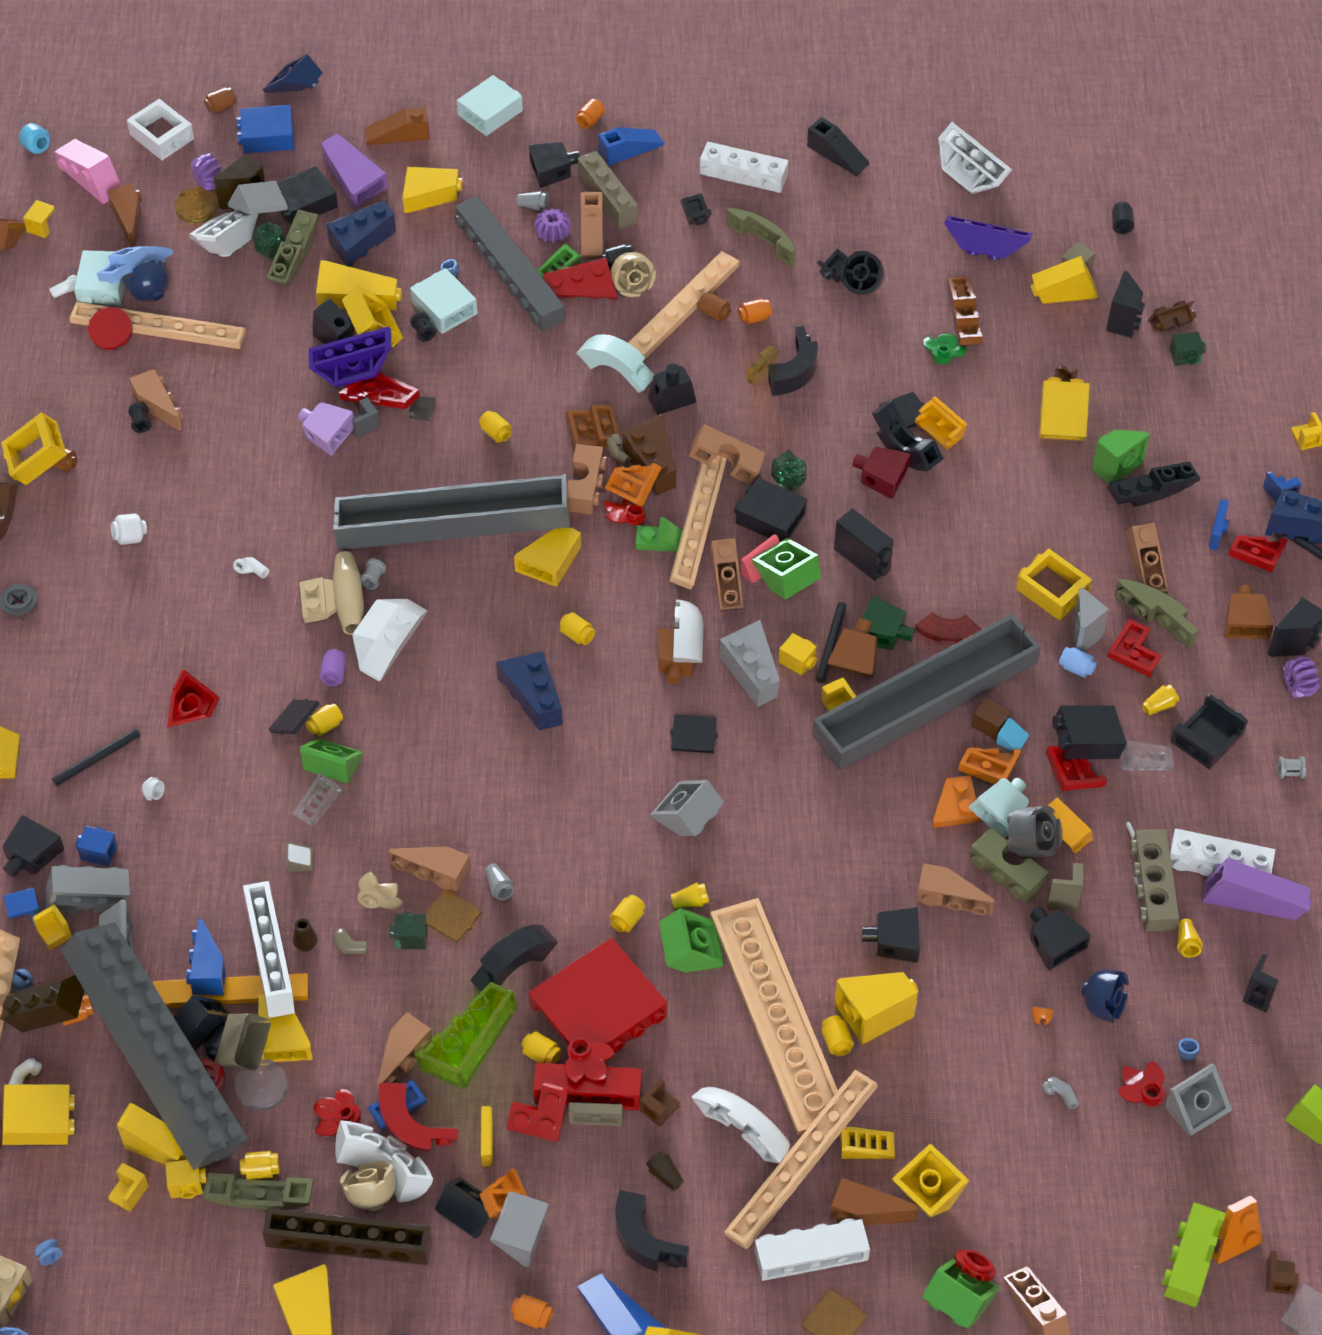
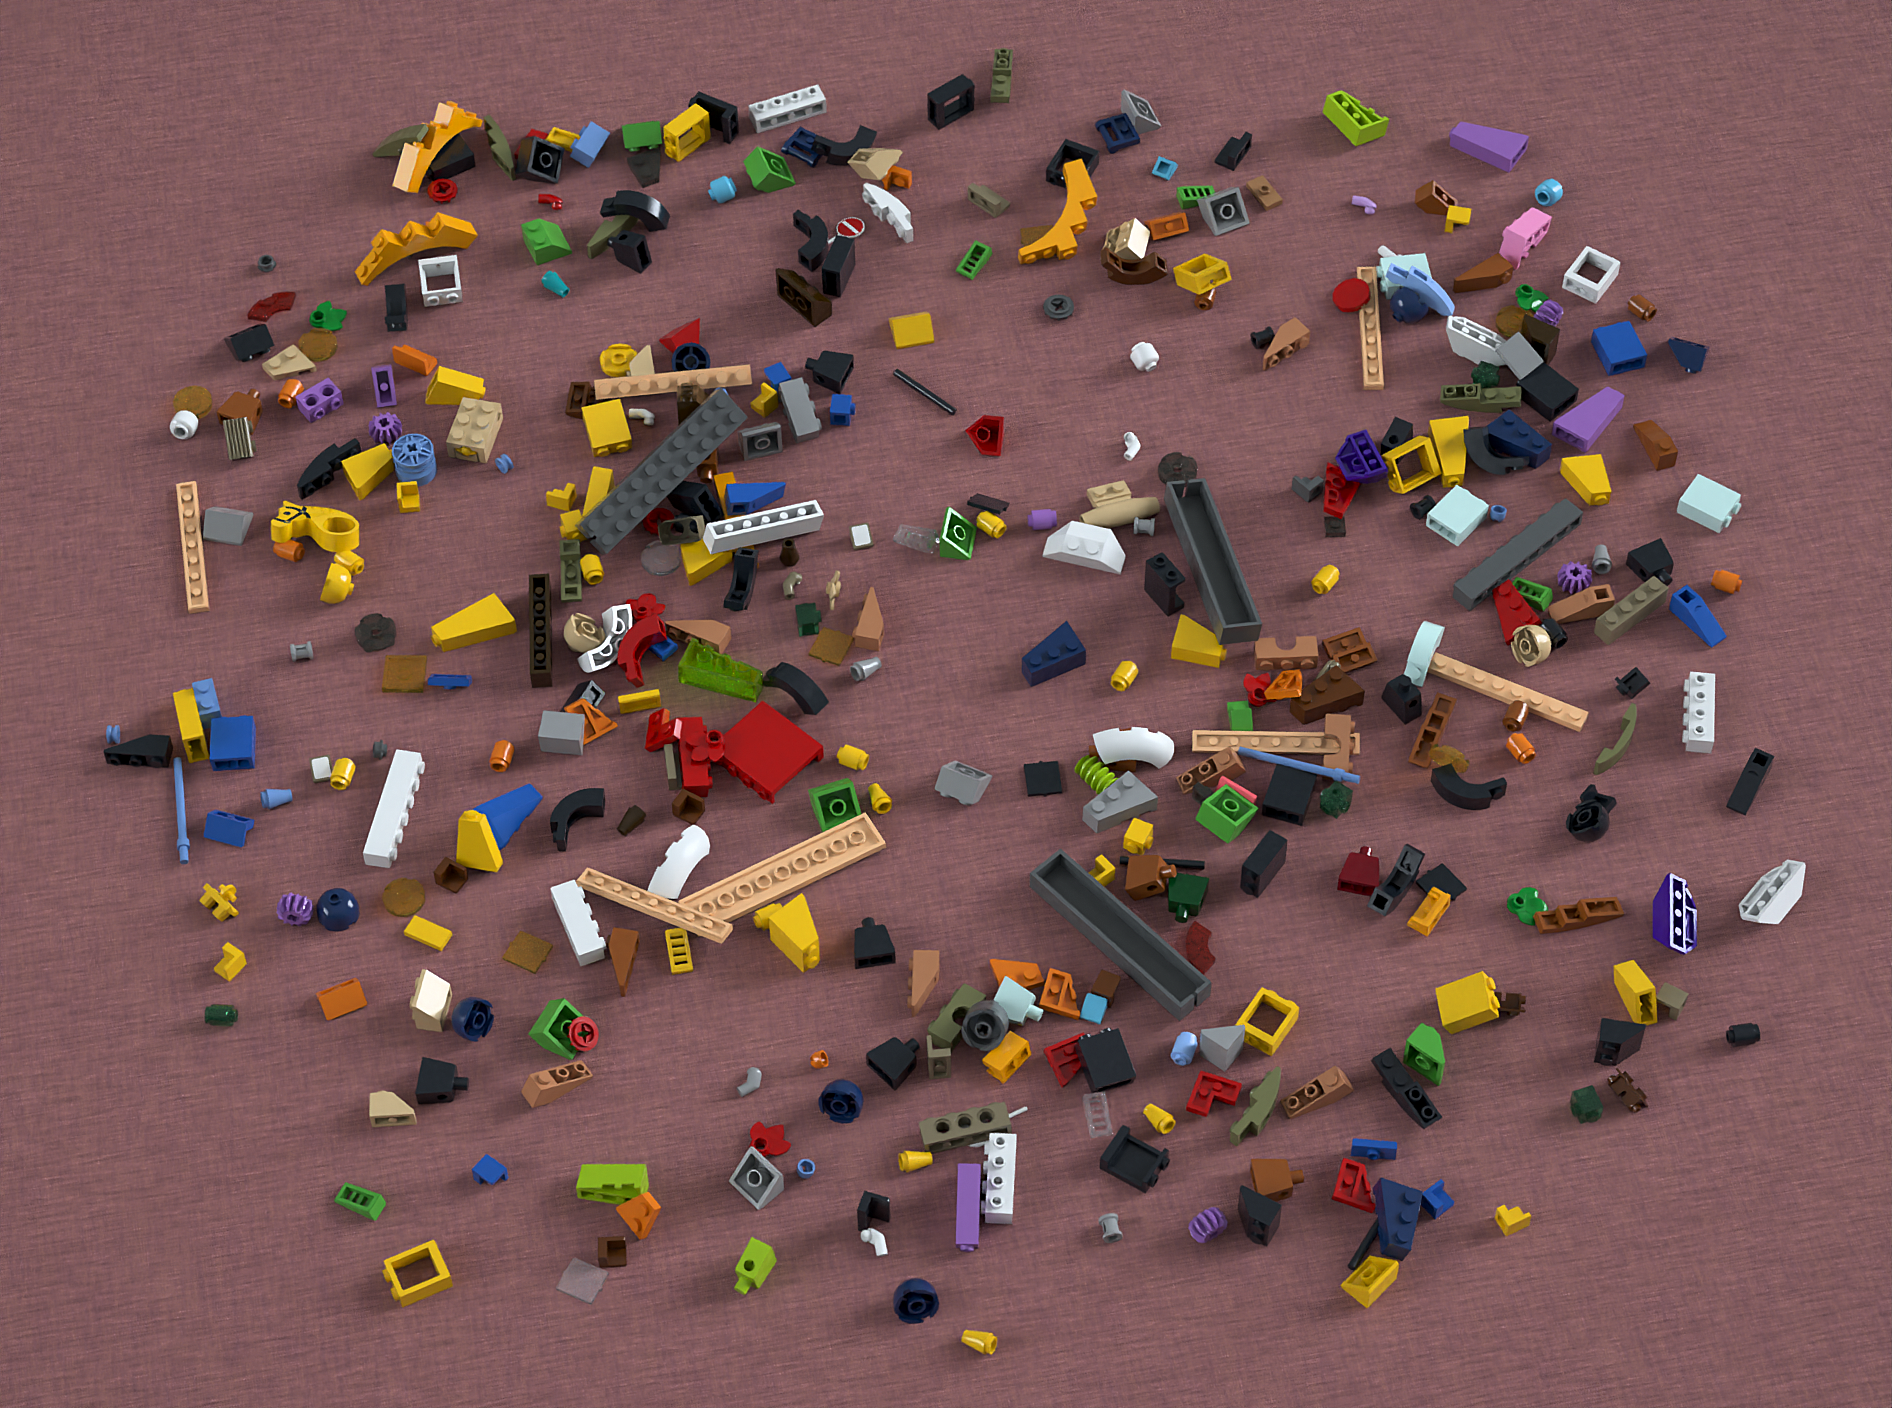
camera: 80 degrees right, 0 degrees up
white plate [142,777,165,801] -> none
lavender torso [298,402,355,456] -> none
yellow brick [521,1031,562,1064] -> none
yellow slope [892,1143,969,1218] -> none
none -> black arch [723,547,759,611]
none -> white arm [861,1228,888,1257]
none -> lime piece [1075,755,1119,795]
none -> black panel [1144,552,1185,617]
none -> clear smoke plate [1158,452,1198,487]
none -> clear smoke plate [1192,782,1213,805]
none -> medium blue bar [1238,747,1360,784]
none -> dark orange slope [1408,692,1457,769]
none -> black arch [1463,426,1529,475]
none -> green plate [1515,284,1549,313]

